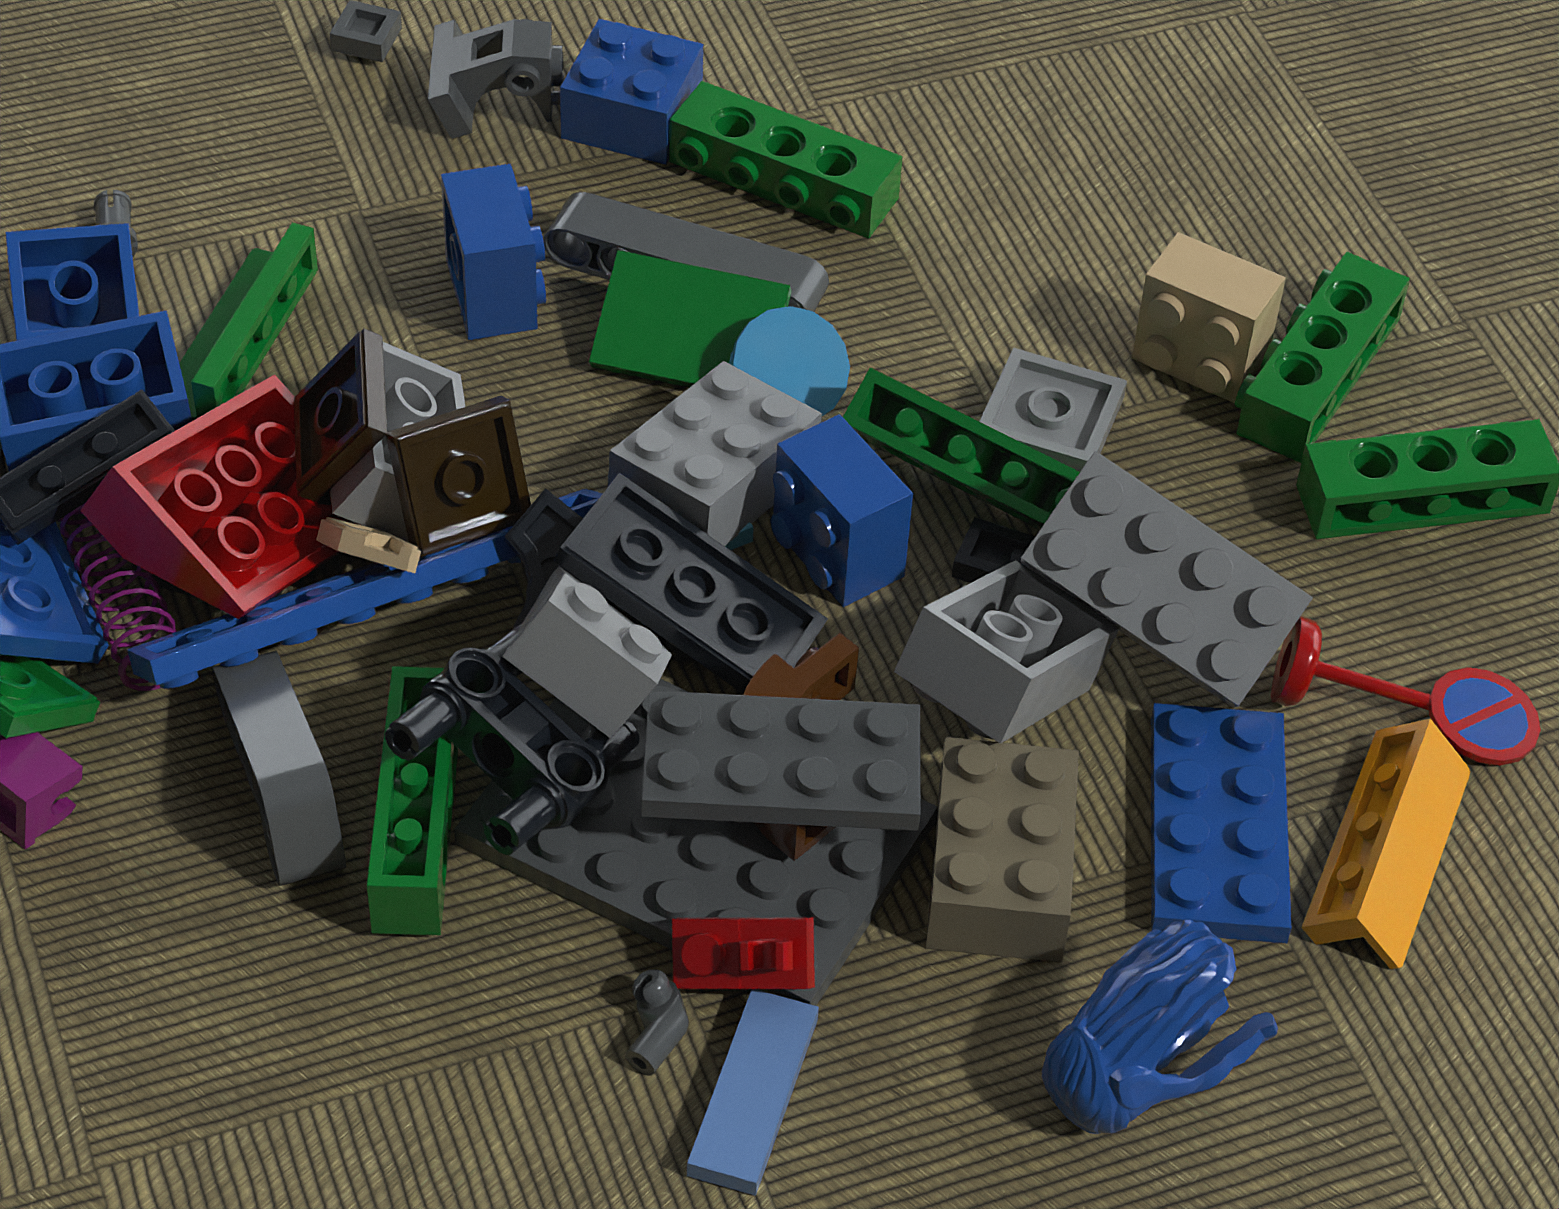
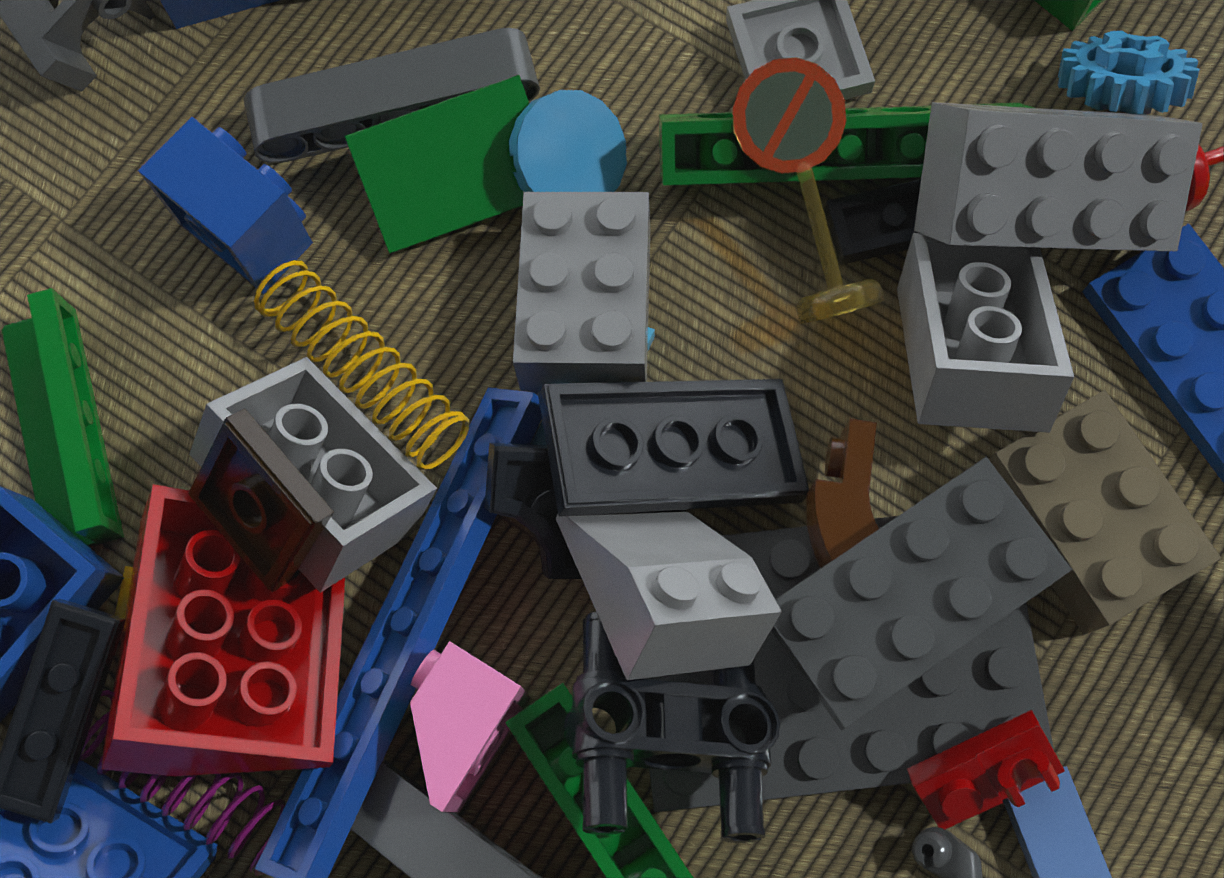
camera: 30 degrees left, 25 degrees up
tan tile [316,517,421,573] -> none
dark brown tile [385,396,531,557] -> none
blue brick [770,414,913,607] -> none
none -> yellow piece [254,260,469,470]
none -> bright pink slope [410,641,531,812]
none -> clear yellow piece [732,57,885,324]
none -> dark azure gear [1058,31,1200,115]

